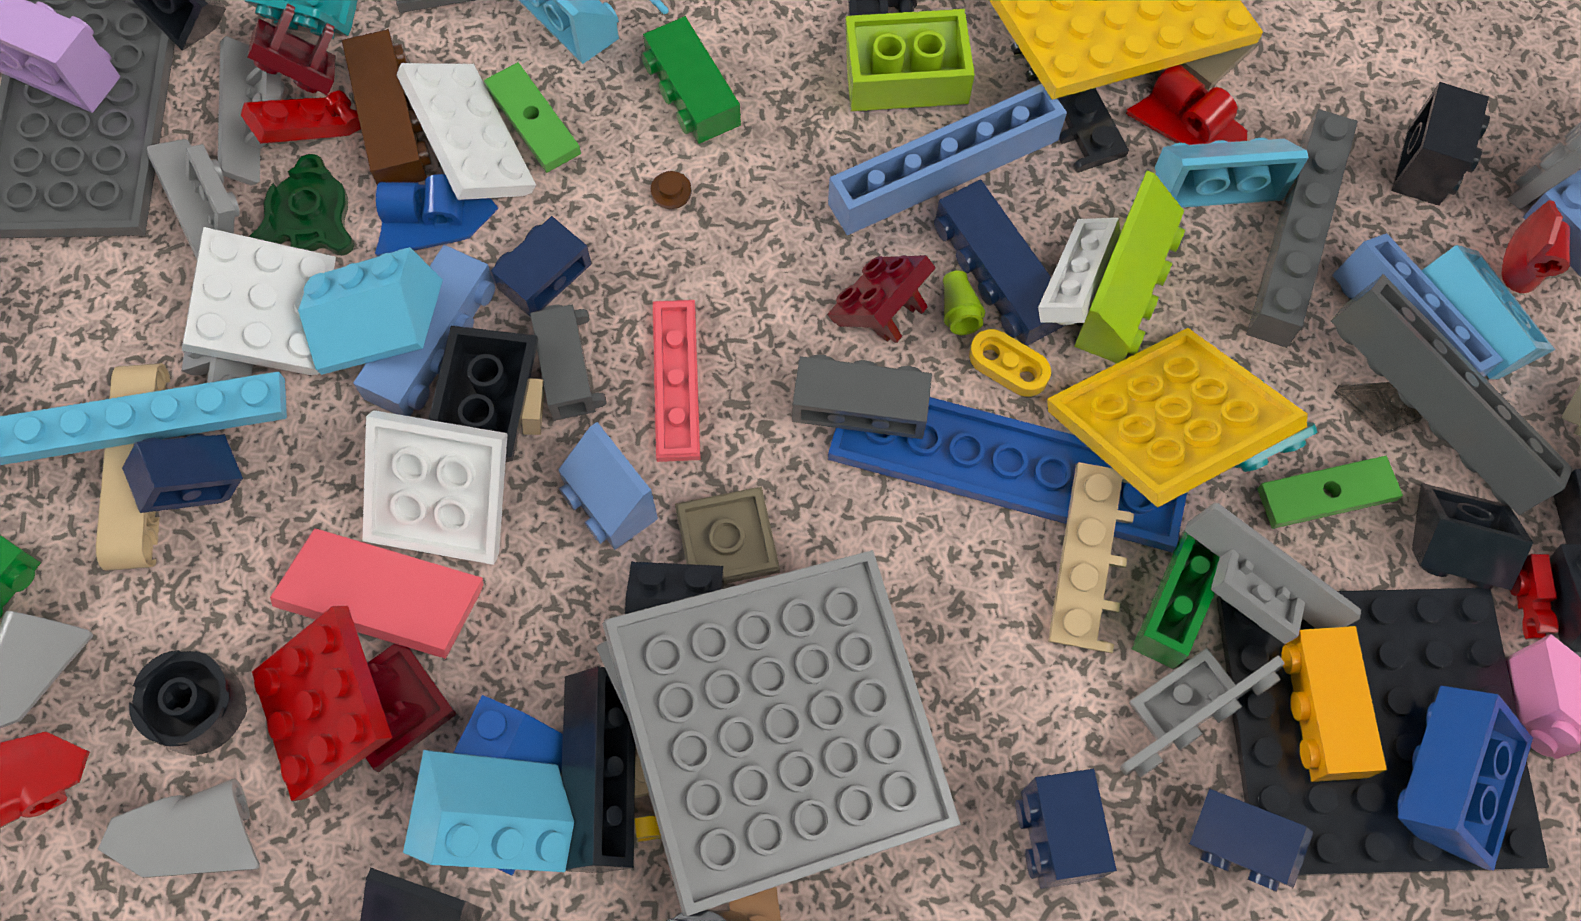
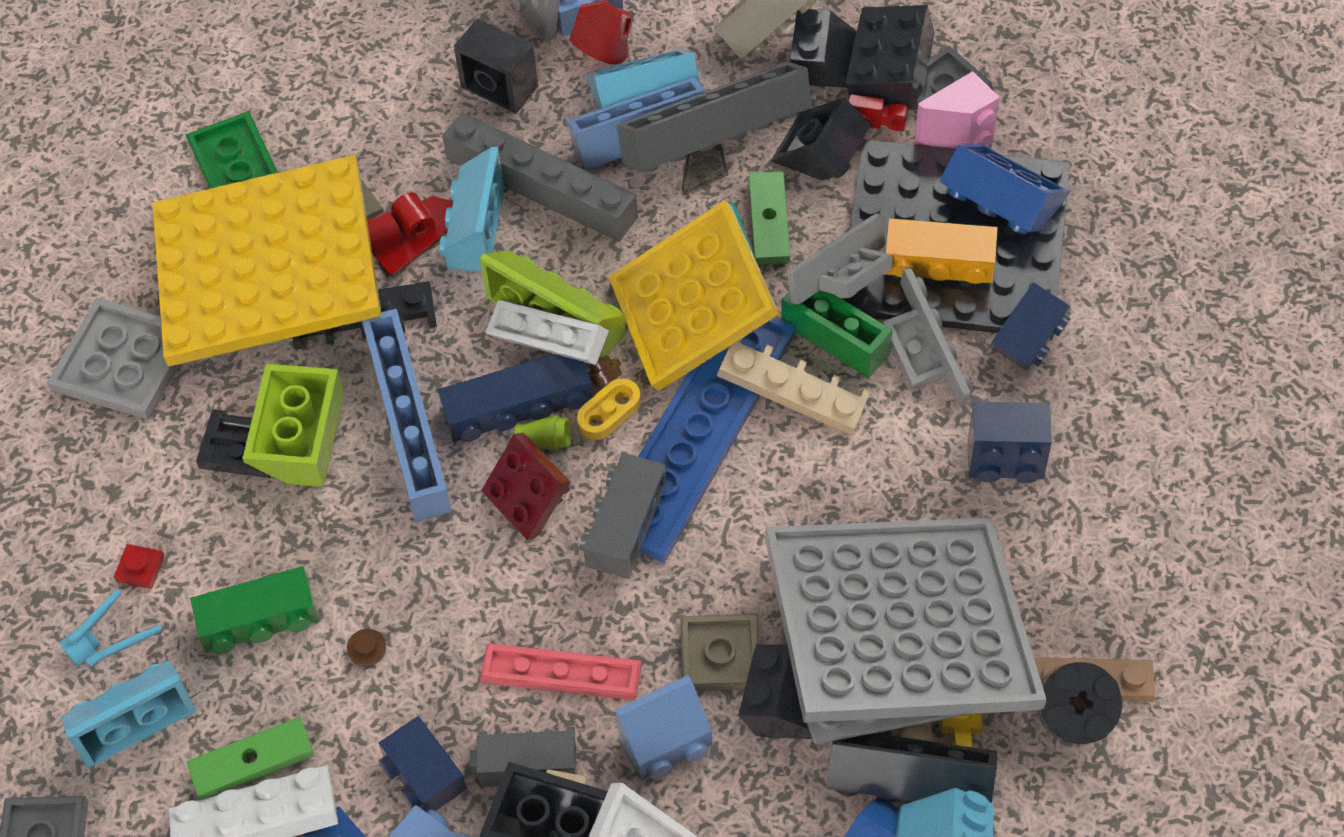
camera: 75 degrees left, 10 degrees down
none -> reddish brown plate [588,355,622,387]

